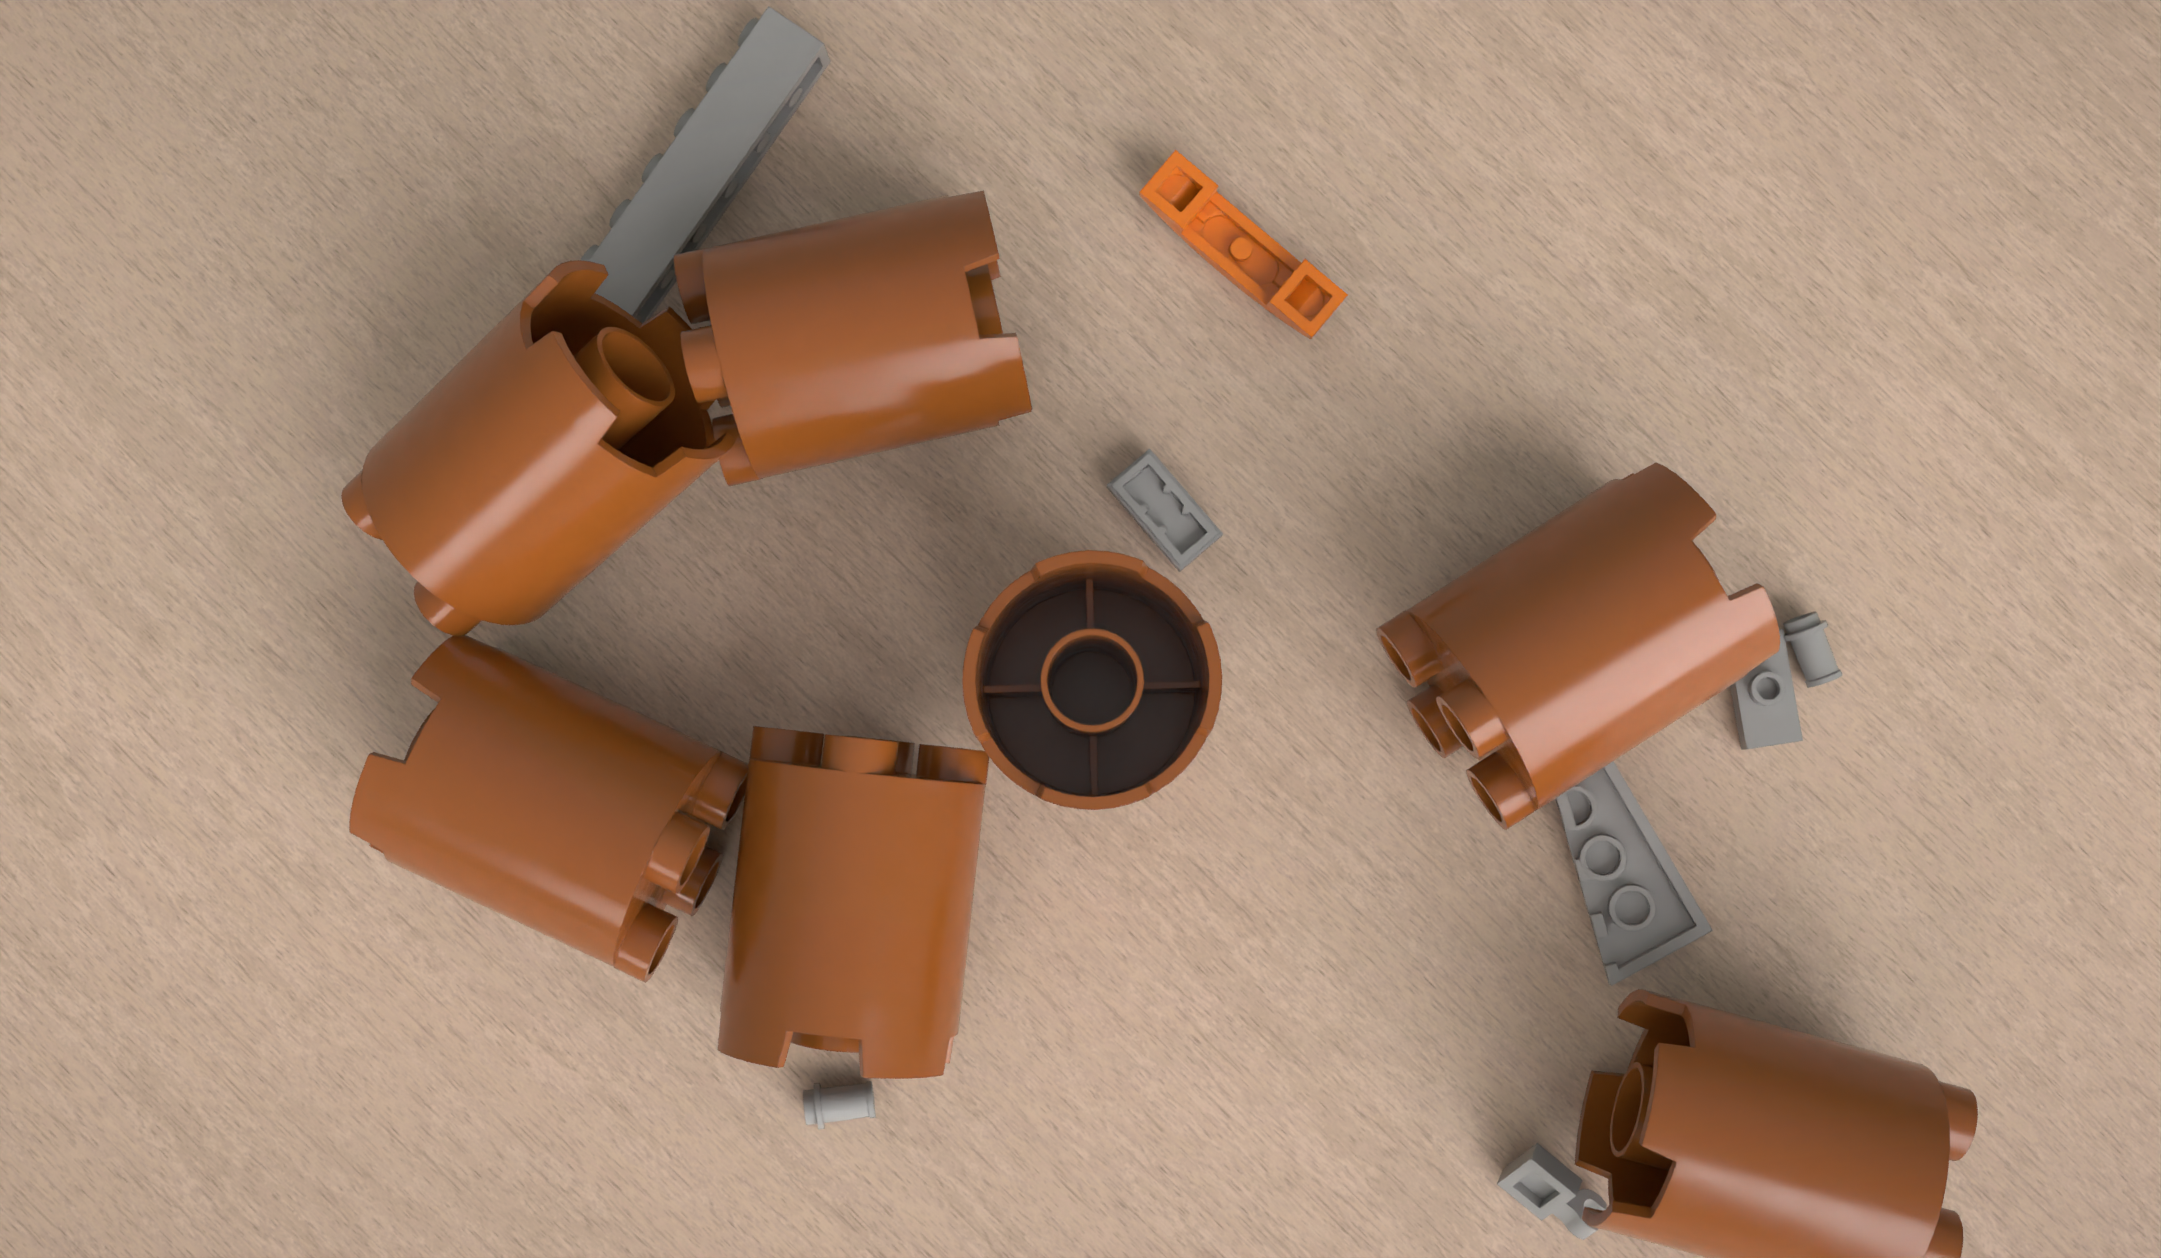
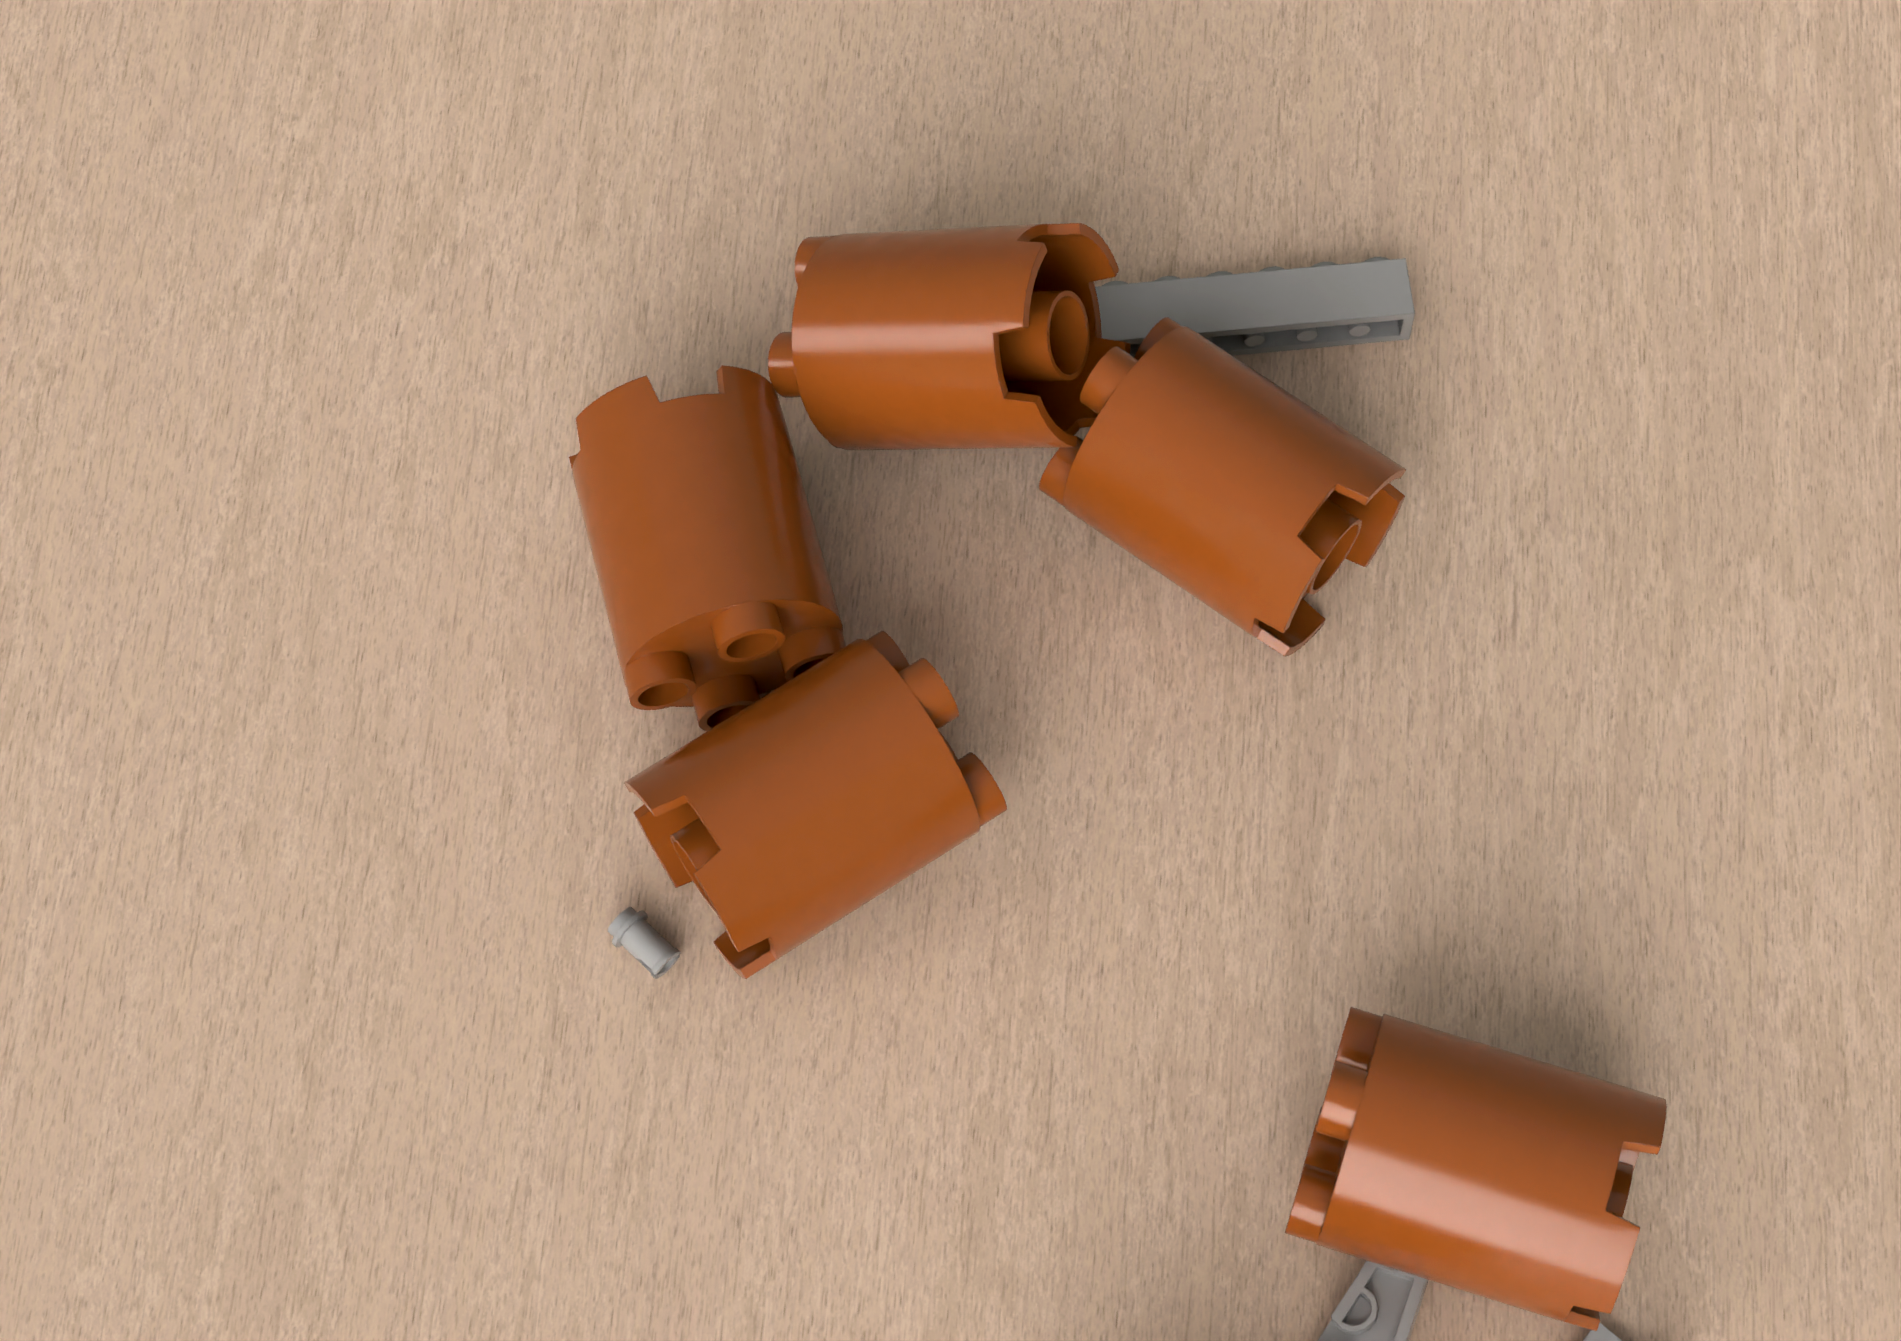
camera: 50 degrees right, 20 degrees down
dark orange brick [962,550,1222,810] -> none
light grey plate [1107,449,1223,572] -> none
orange slope [1139,150,1348,340] -> none

